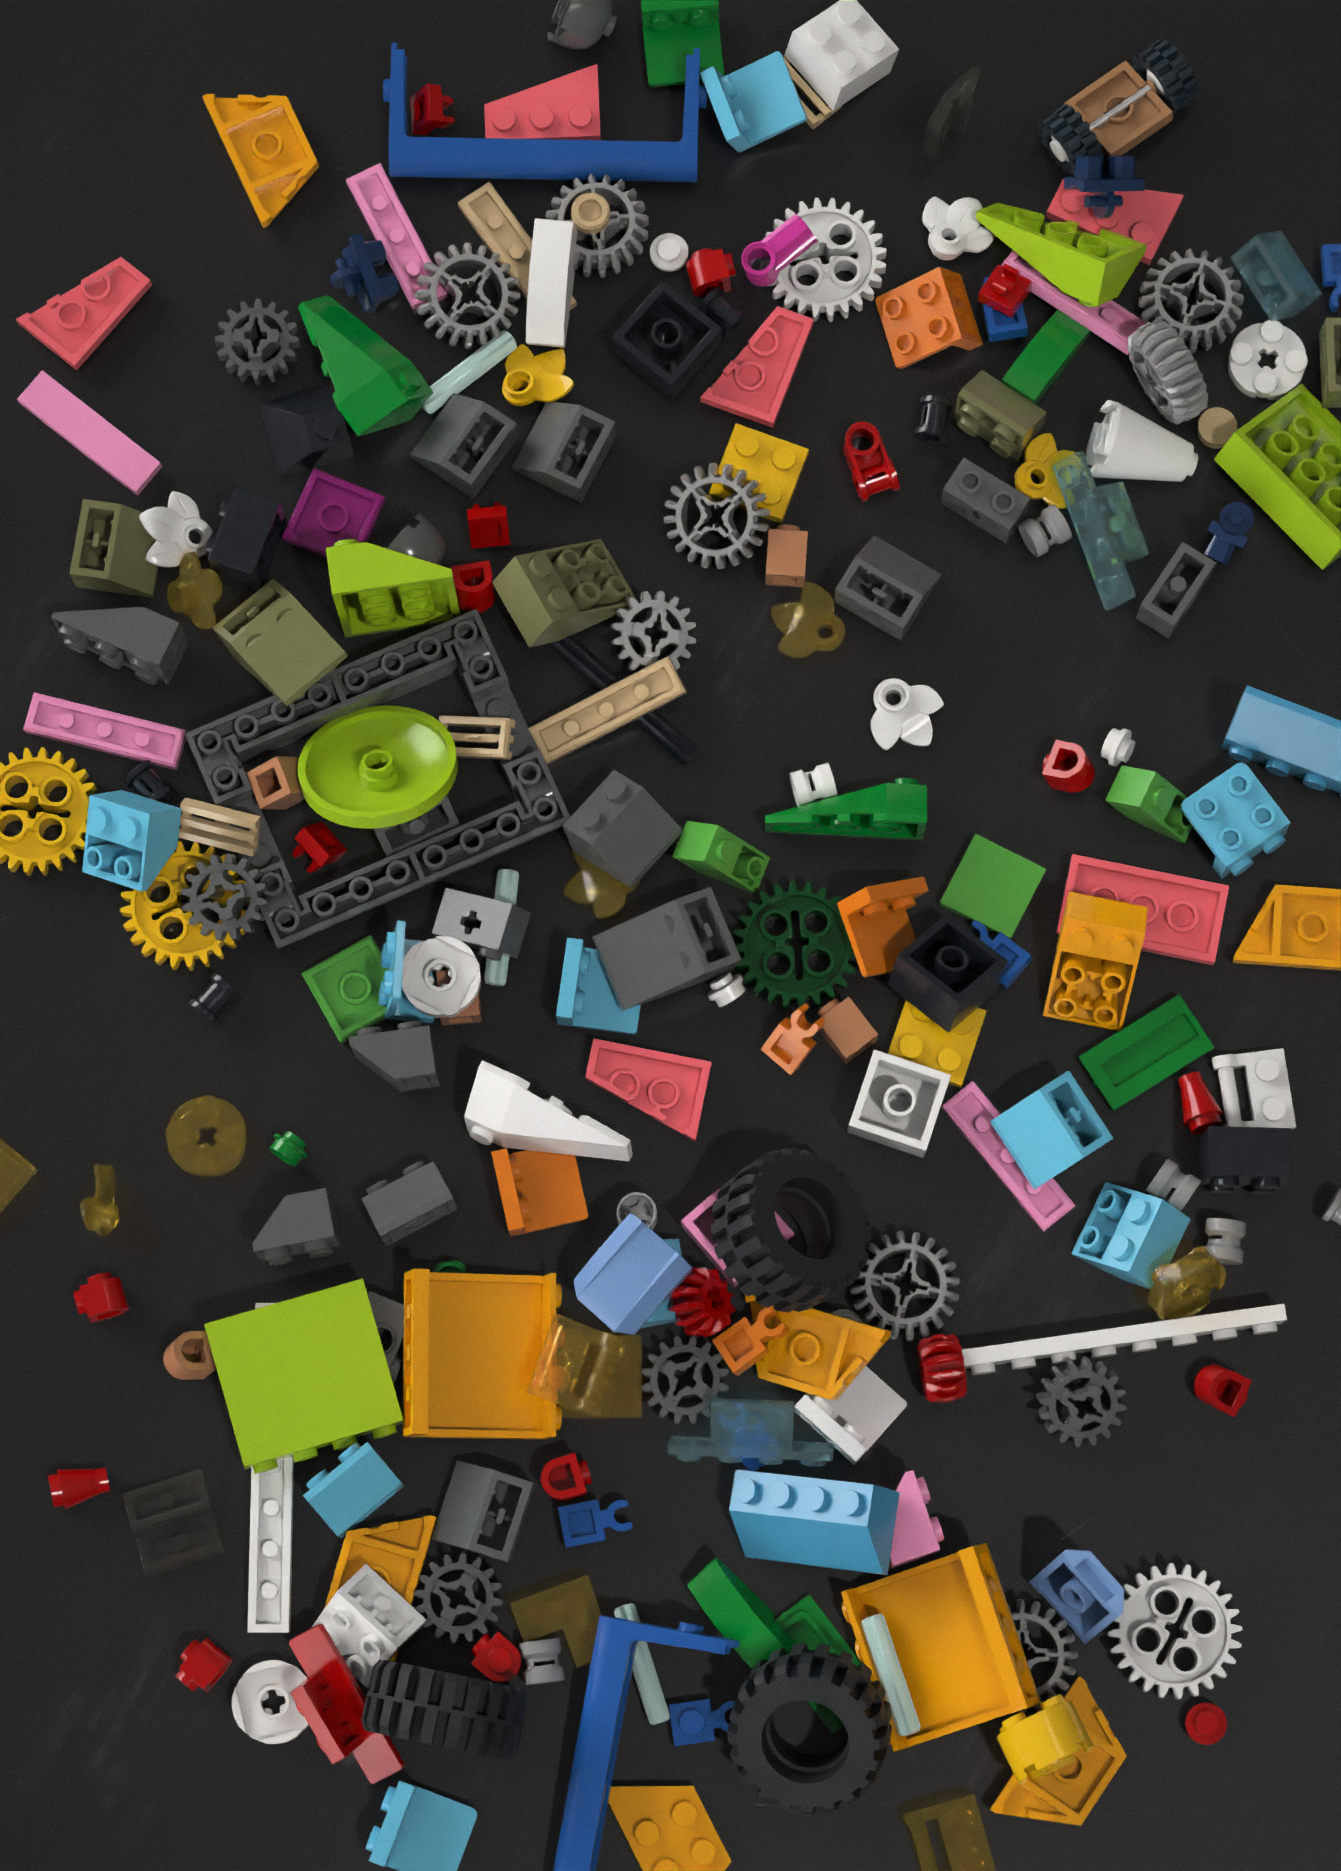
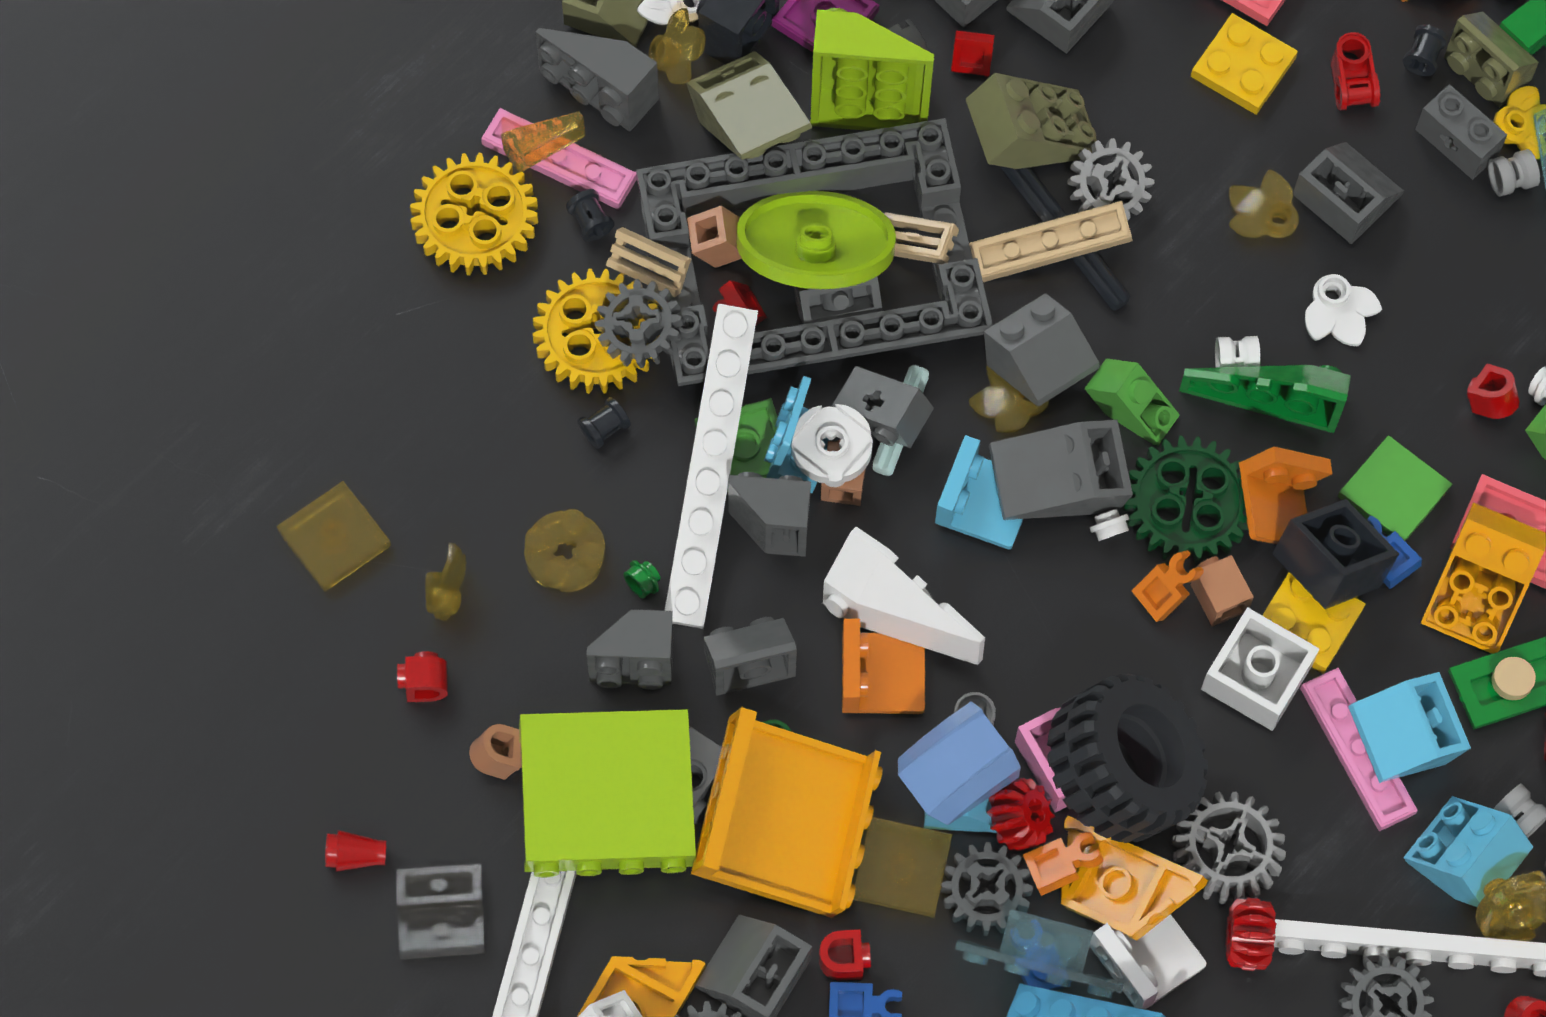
camera: 10 degrees right, 10 degrees down
medium azure slope [82,790,181,892] -> none
medium azure slope [303,1442,404,1539] -> none
red plate [451,560,495,613] -> none
clear yellow plate [527,1314,624,1418] -> none
coral wing [585,1038,712,1142] -> none
light grey gear [664,463,770,569] -> none
nougat brick [765,525,808,587] -> none
none -> clear yellow slope [501,111,585,173]
none -> white plate [664,304,758,629]
none -> tan tile [1492,657,1536,700]

